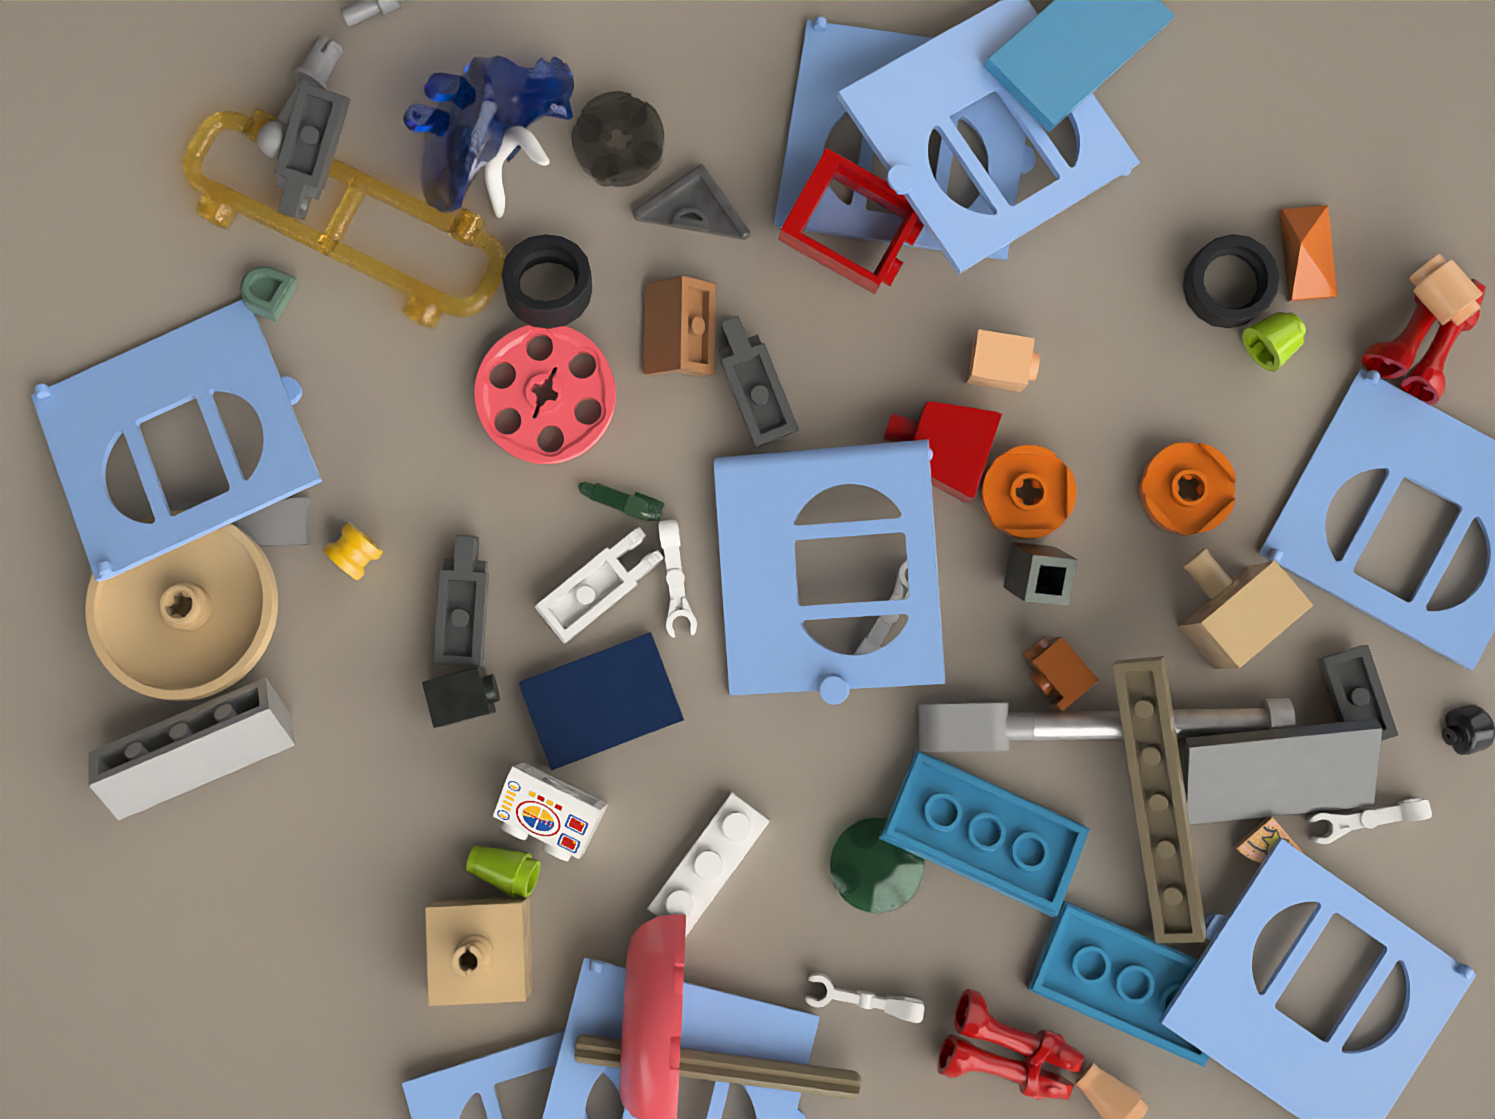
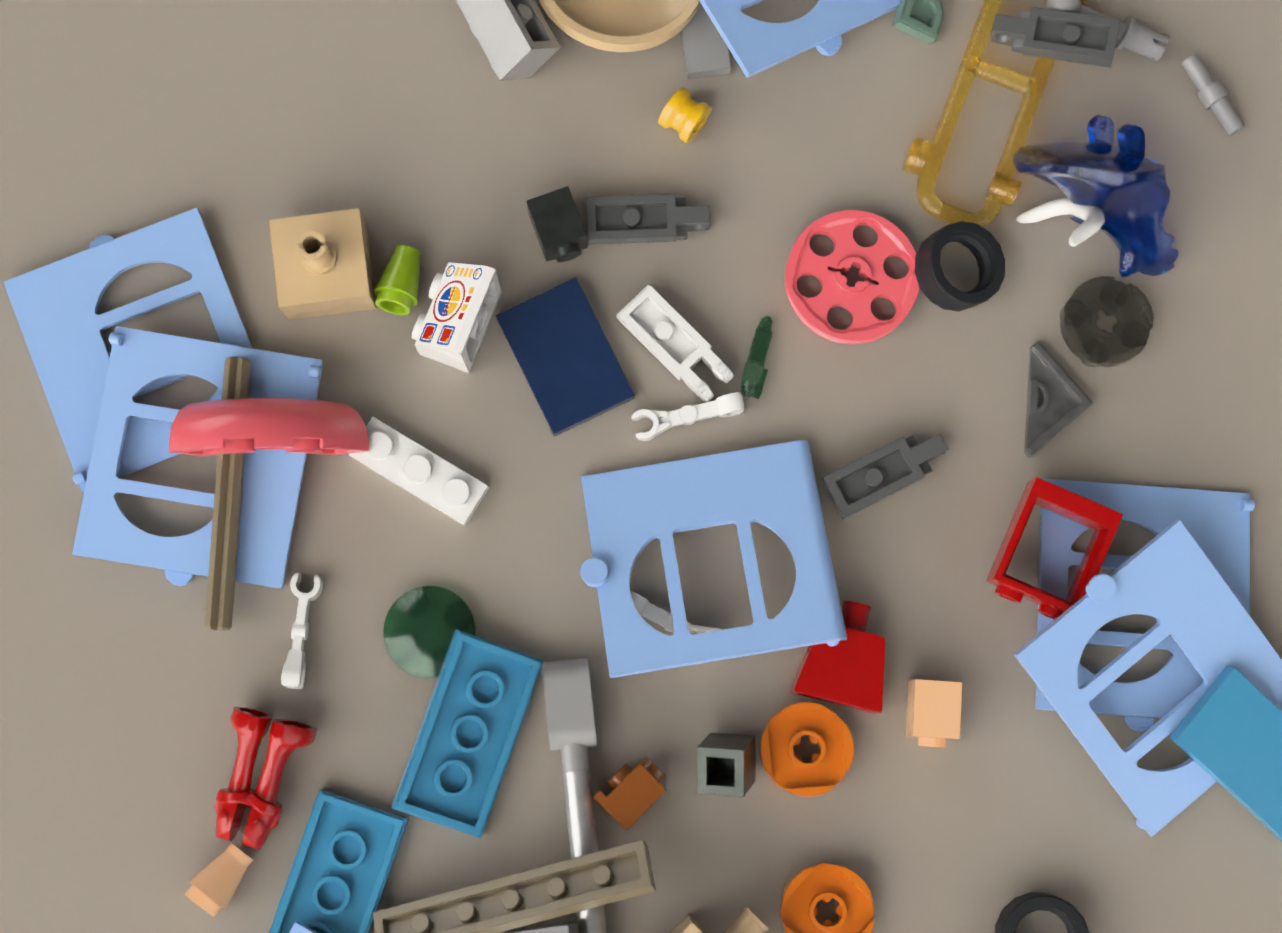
camera: 80 degrees right, 5 degrees down
medium nougat panel [643,276,716,377] -> none

